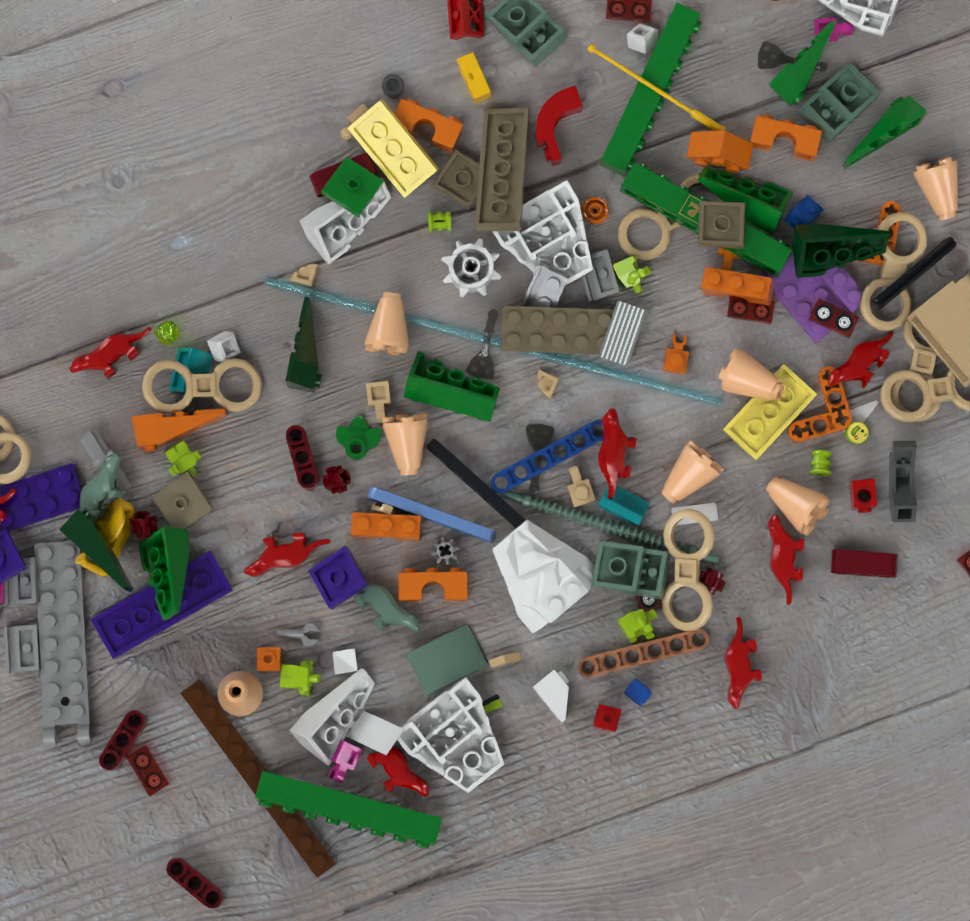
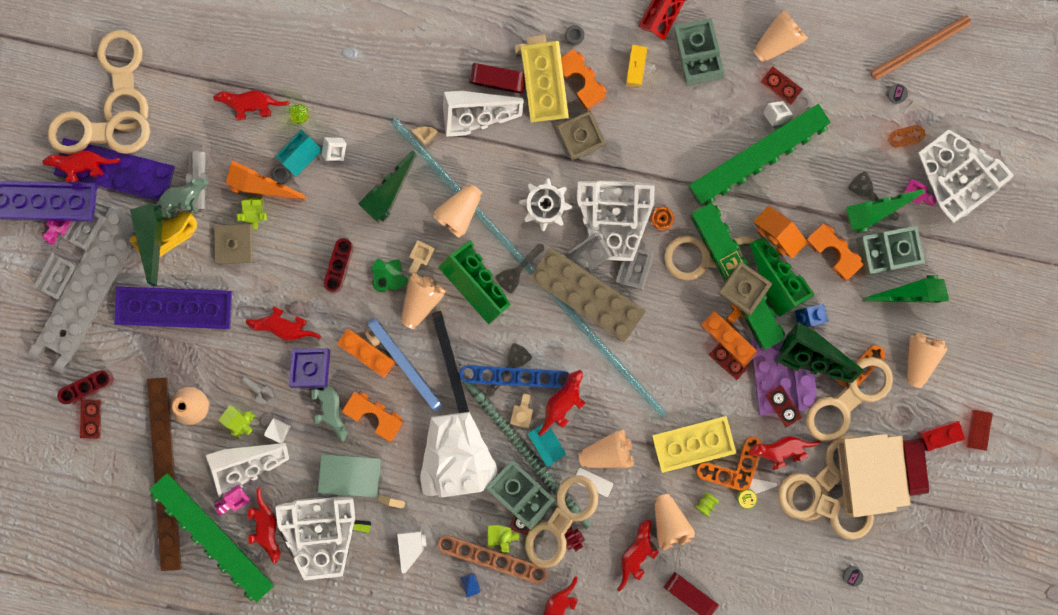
camera: 30 degrees right, 5 degrees up
dark red gear [129,510,158,539] -> none
green wedge [139,526,190,620] -> none
tan bar [142,358,262,414] -> none
dark red beam [166,858,225,909] -> none
orange brick [257,647,282,672] -> none
green plate [321,157,384,218] -> none
dark red gear [323,465,351,494] -> none
white sticker [346,711,404,755] -> none
lime bush [428,211,451,233] -> none
light grey gear [431,537,459,566] -> none
dark tan plate [474,108,530,231] -> none
red arch [535,85,582,166] -> none
tan tile [537,369,560,400] -> none
yellow piece [587,44,726,131] -> none
red brick [593,704,622,733] -> none
light grey sticker [598,300,647,366] -> none
lime piece [613,254,652,294] -> none
orange plate [663,334,689,375] -> none
light nougat cone [719,348,785,401] -> none
red brick [849,479,877,513] -> none
black axle [872,237,957,310] -> none
dark grey arch [889,441,917,523] -> none

